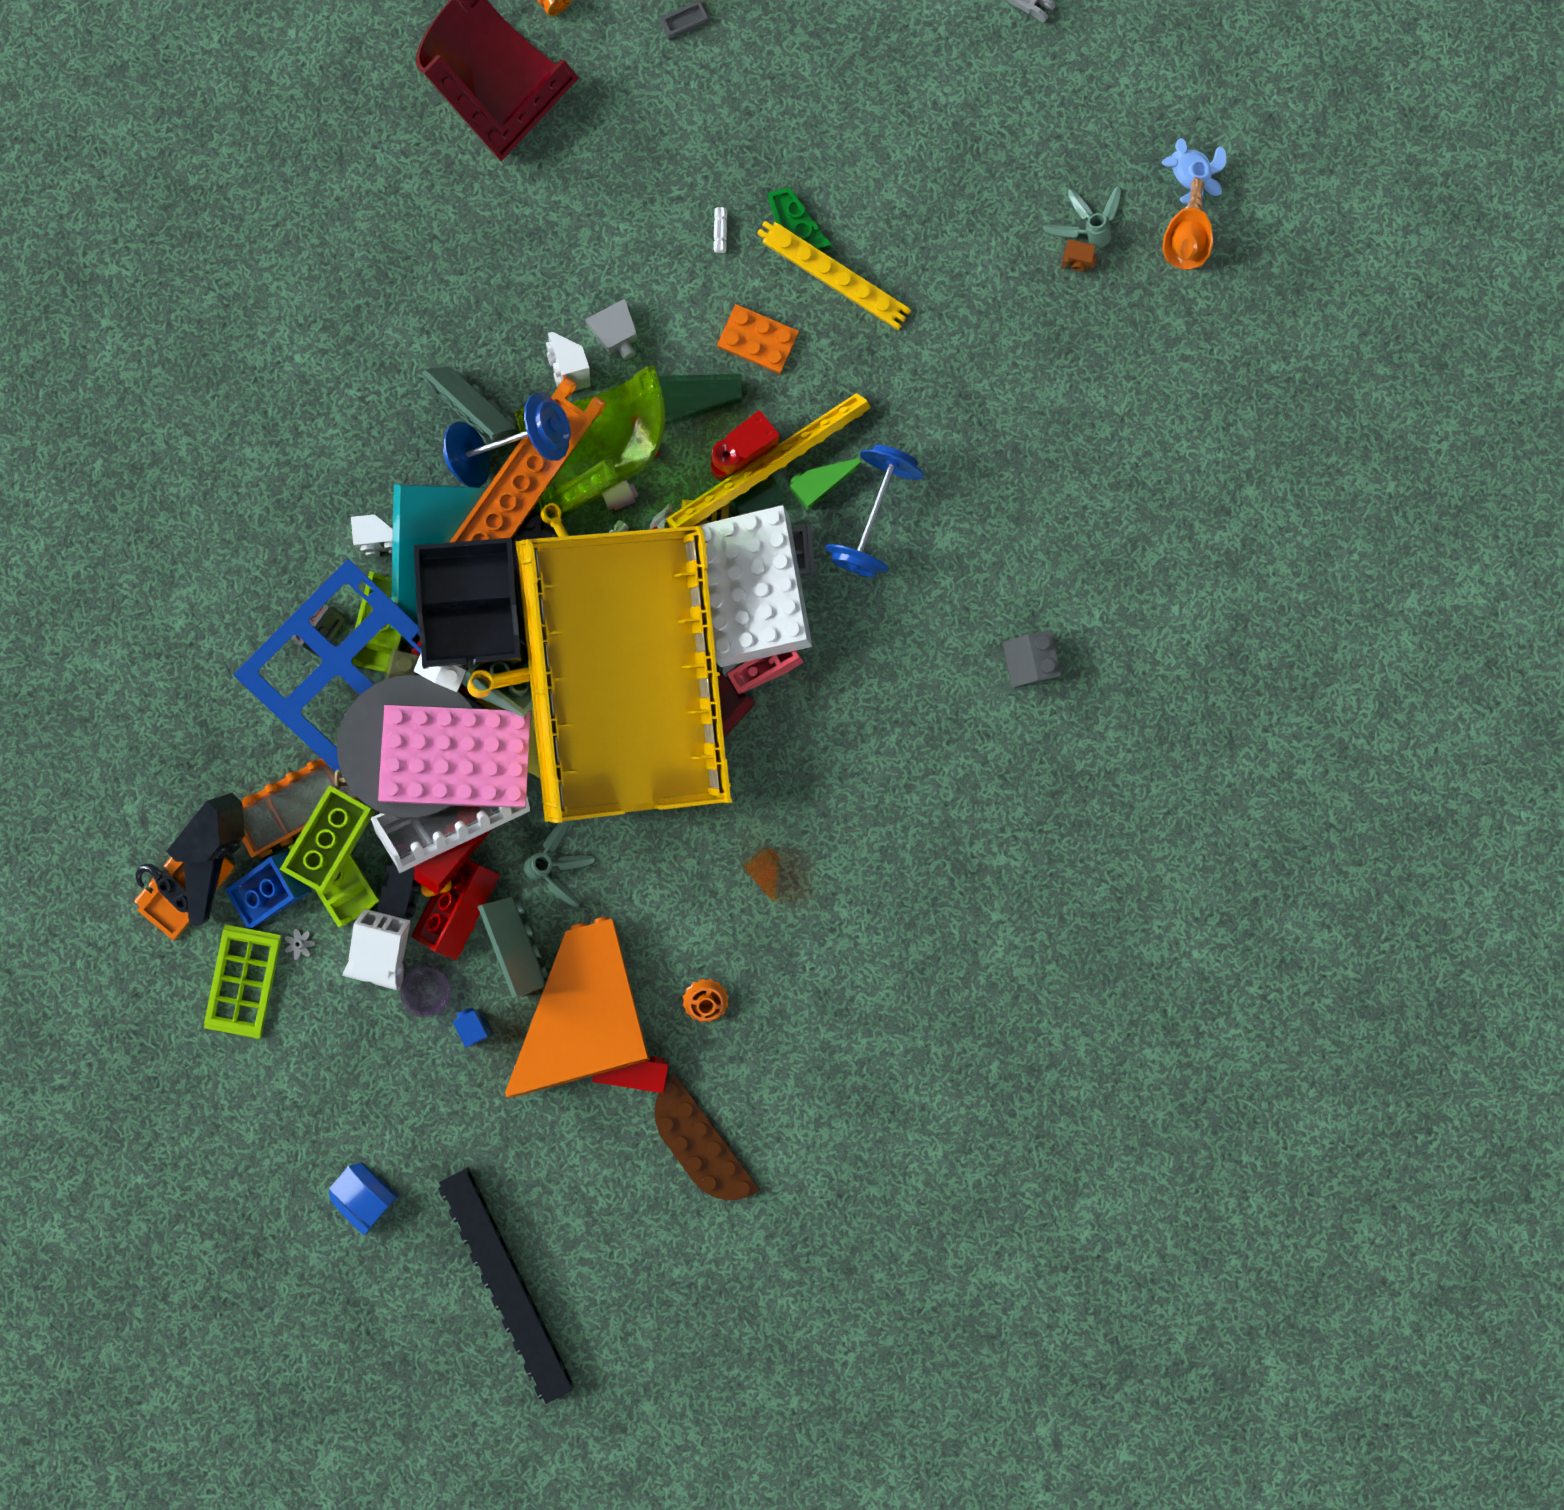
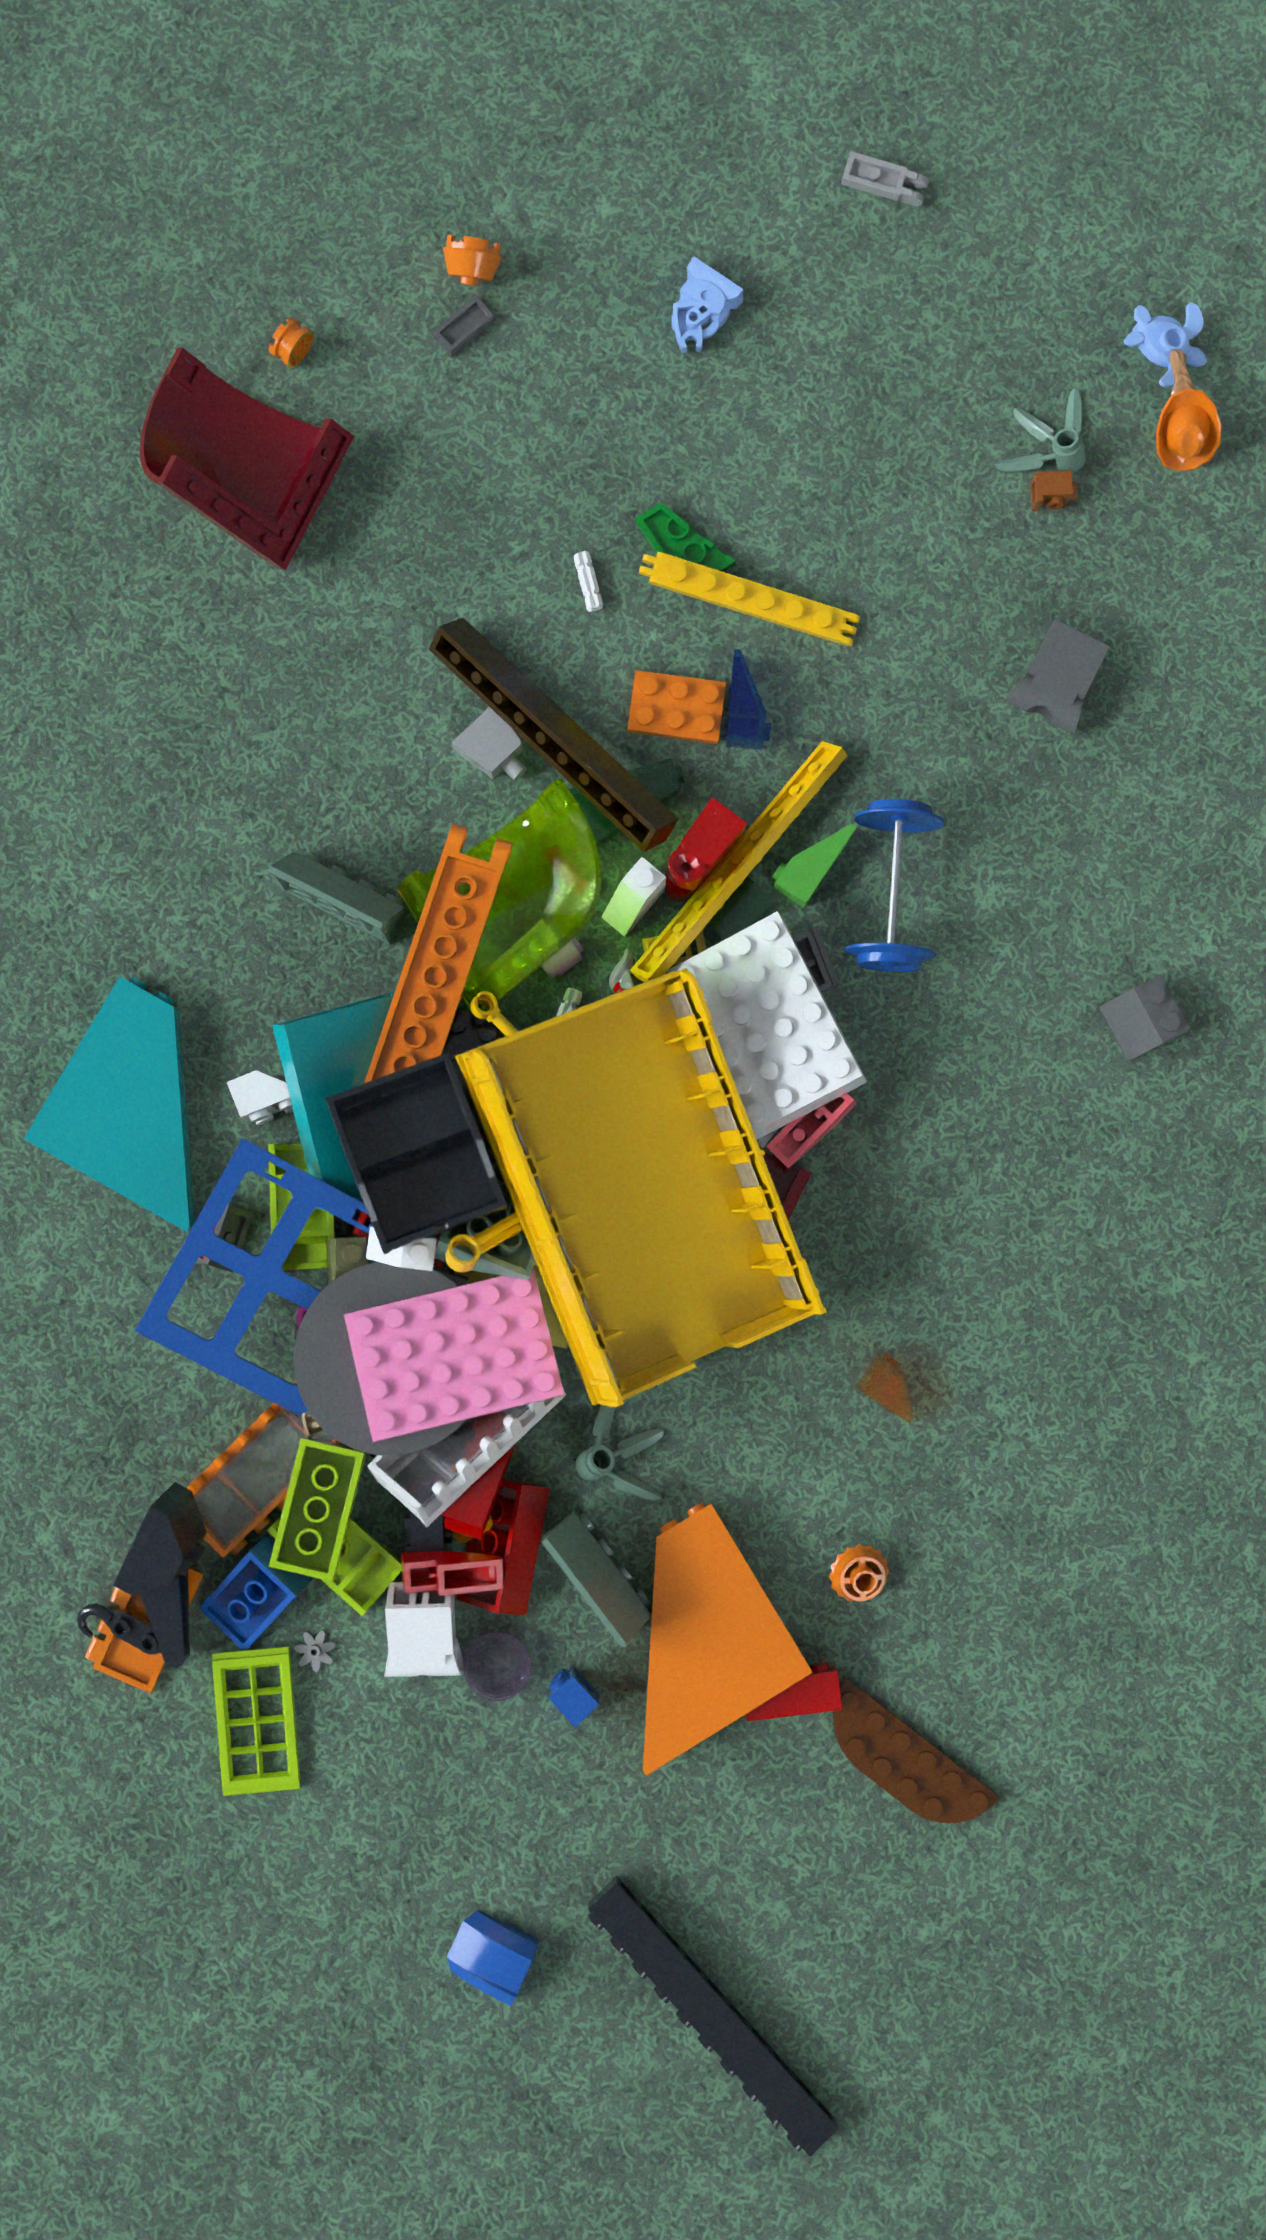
camera: 20 degrees left, 0 degrees up
blue axle [443,393,571,487] -> none
white slope [545,332,591,391] -> none
none -> teal slope [24,976,195,1232]
none -> red slope [401,1551,503,1596]
none -> dark brown brick [429,618,679,852]
none -> slope [601,857,666,937]
none -> light blue piece [672,256,743,353]
none -> clear blue slope [725,649,771,750]
none -> dark grey piece [1005,619,1110,734]

